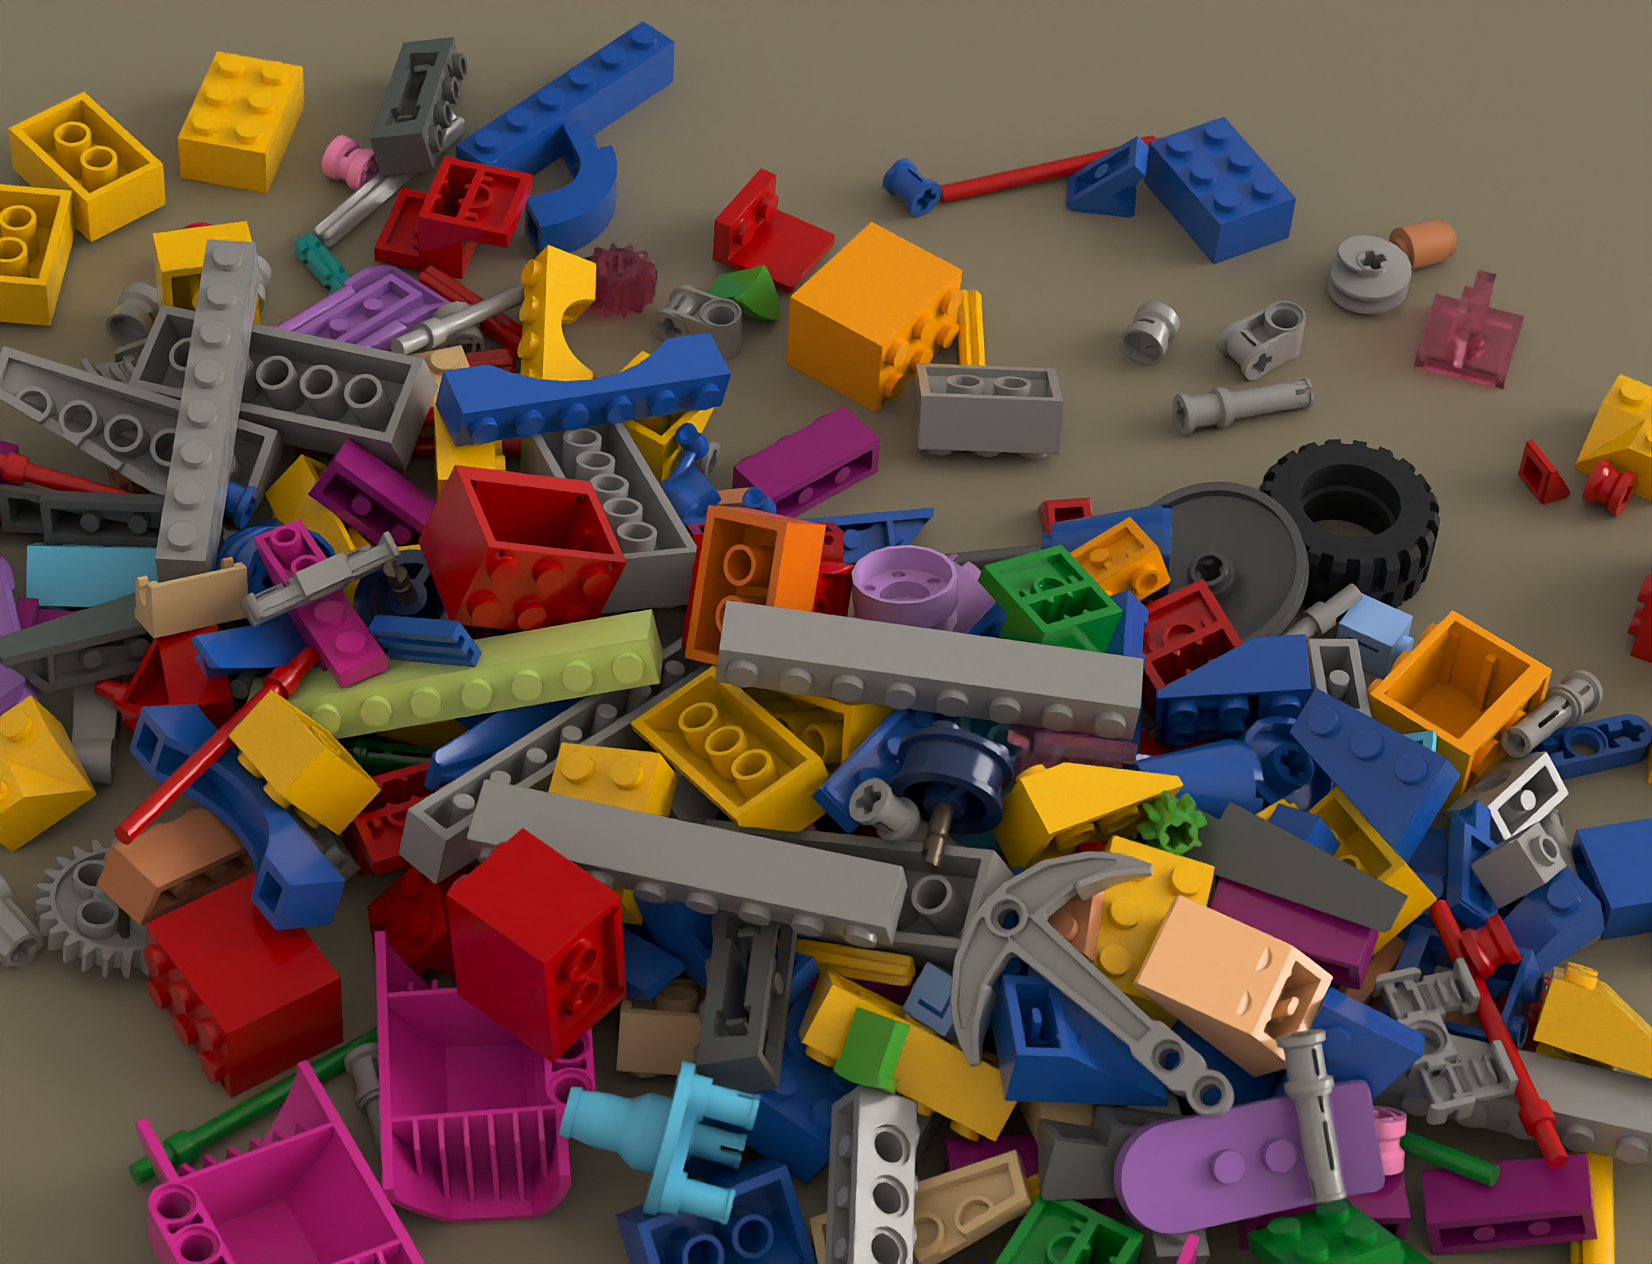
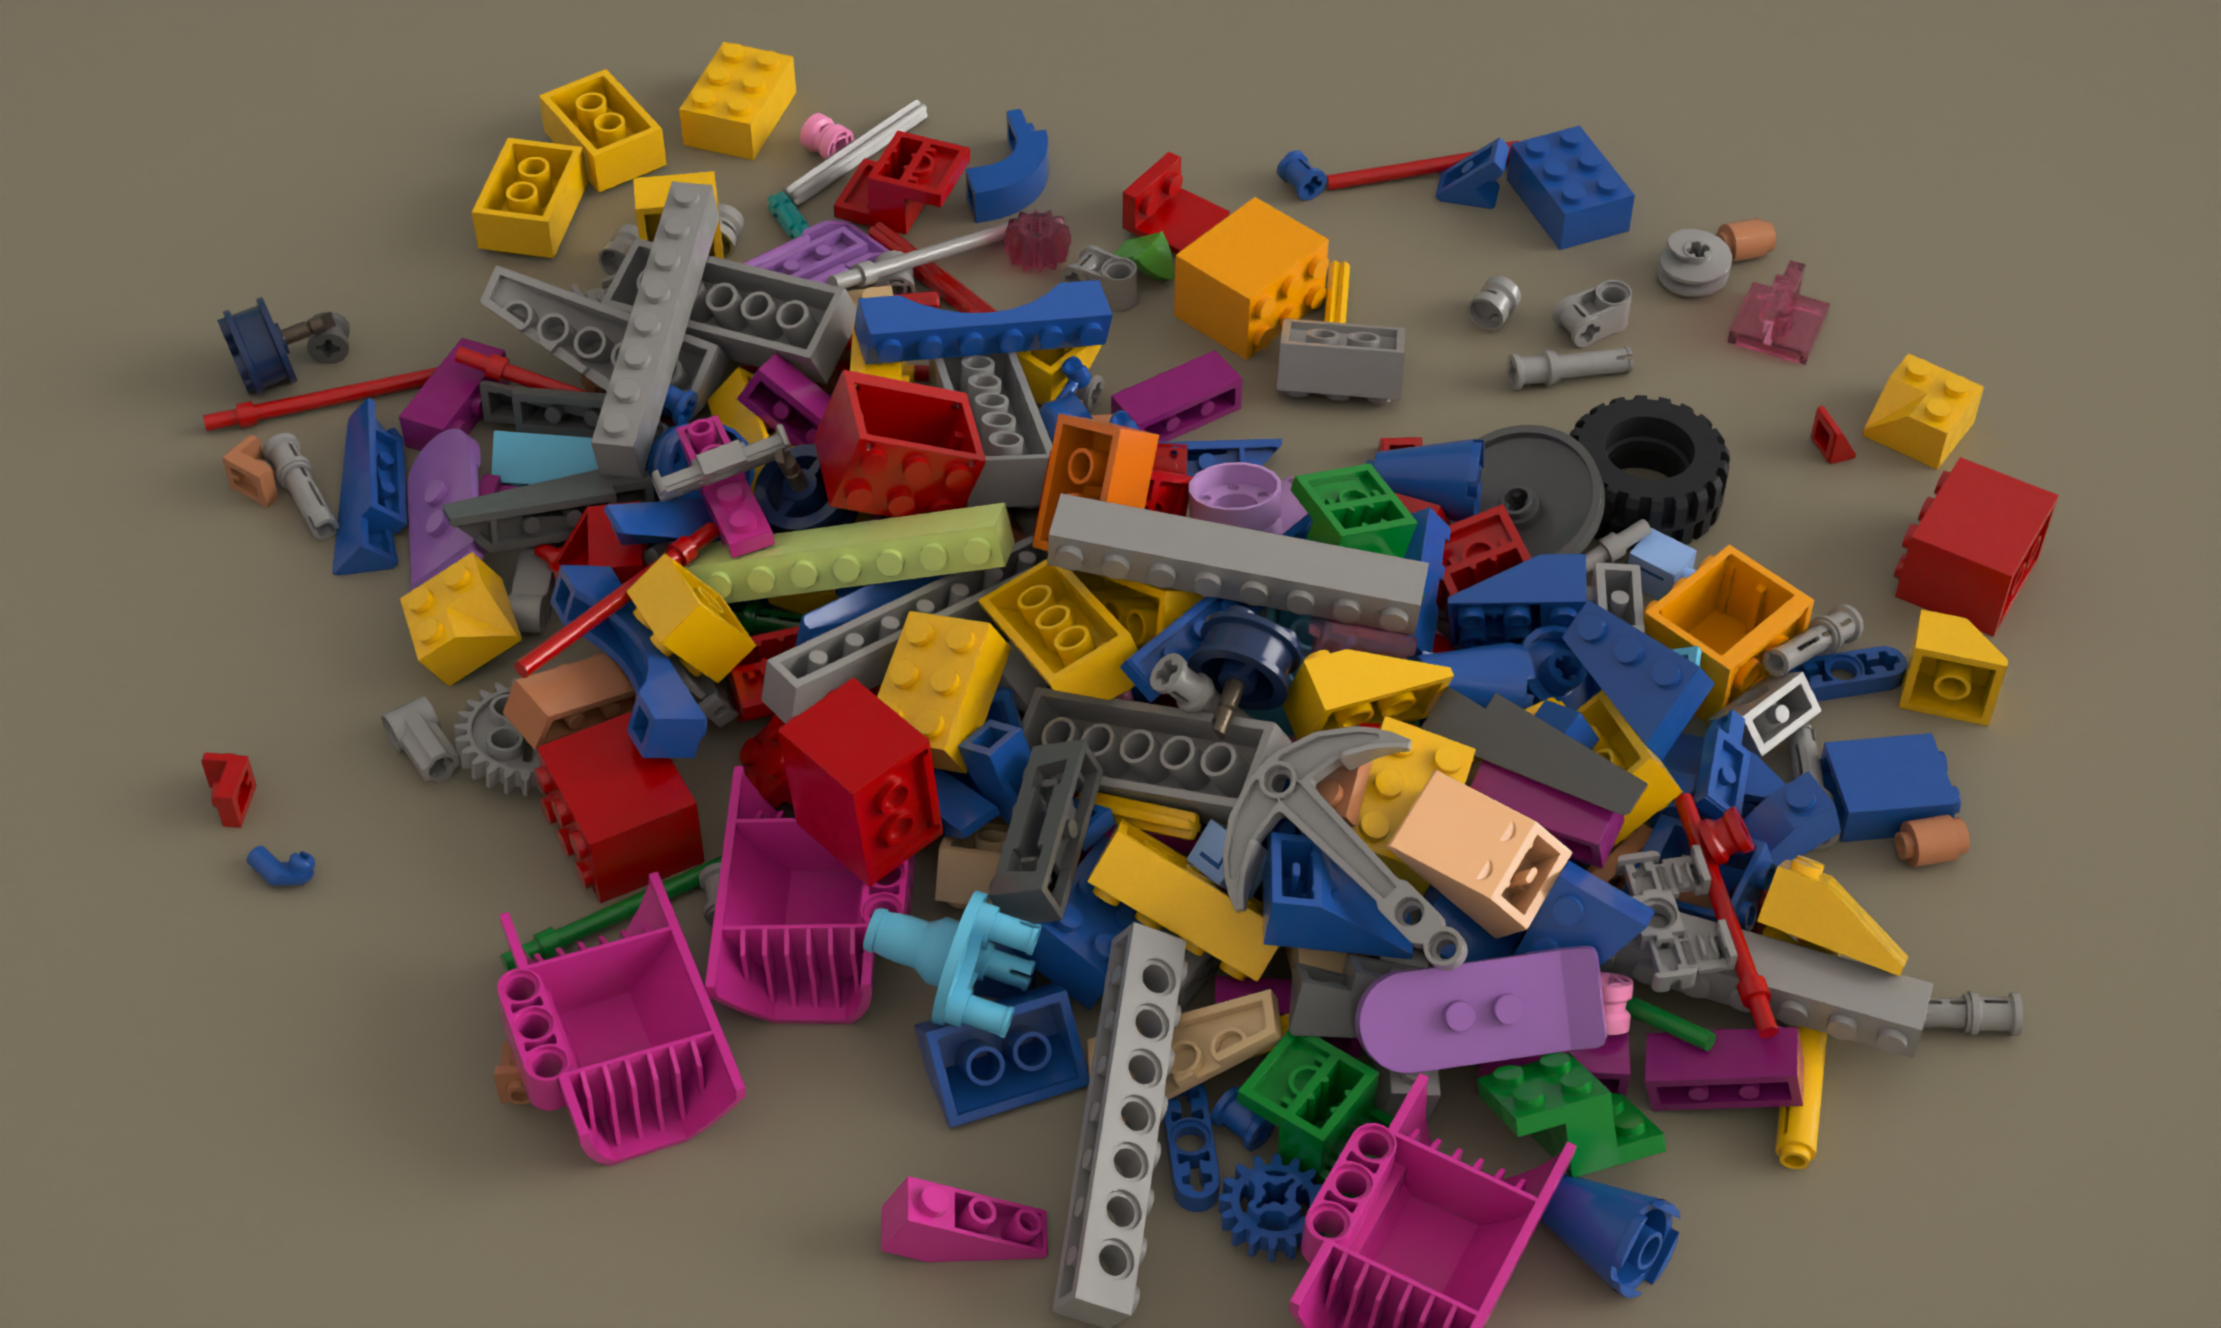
camera: 10 degrees right, 0 degrees up
tan hinge [134,557,248,638] -> none
blue tile [368,615,482,667] -> none
dark grey brick [370,37,468,177] -> none
blue brick [456,21,675,177] -> none
light grey brick [466,779,908,948] -> none
yellow arch [518,245,596,381] -> none
bright green tile [833,1007,910,1095] -> none
light orange bracket [1070,517,1171,601] -> none
bright green gear [1137,790,1208,856] -> none
light grey pin [1276,1029,1346,1203] -> none
light grey brick [1470,822,1567,909] -> none
red wheel [1582,458,1638,516] -> none

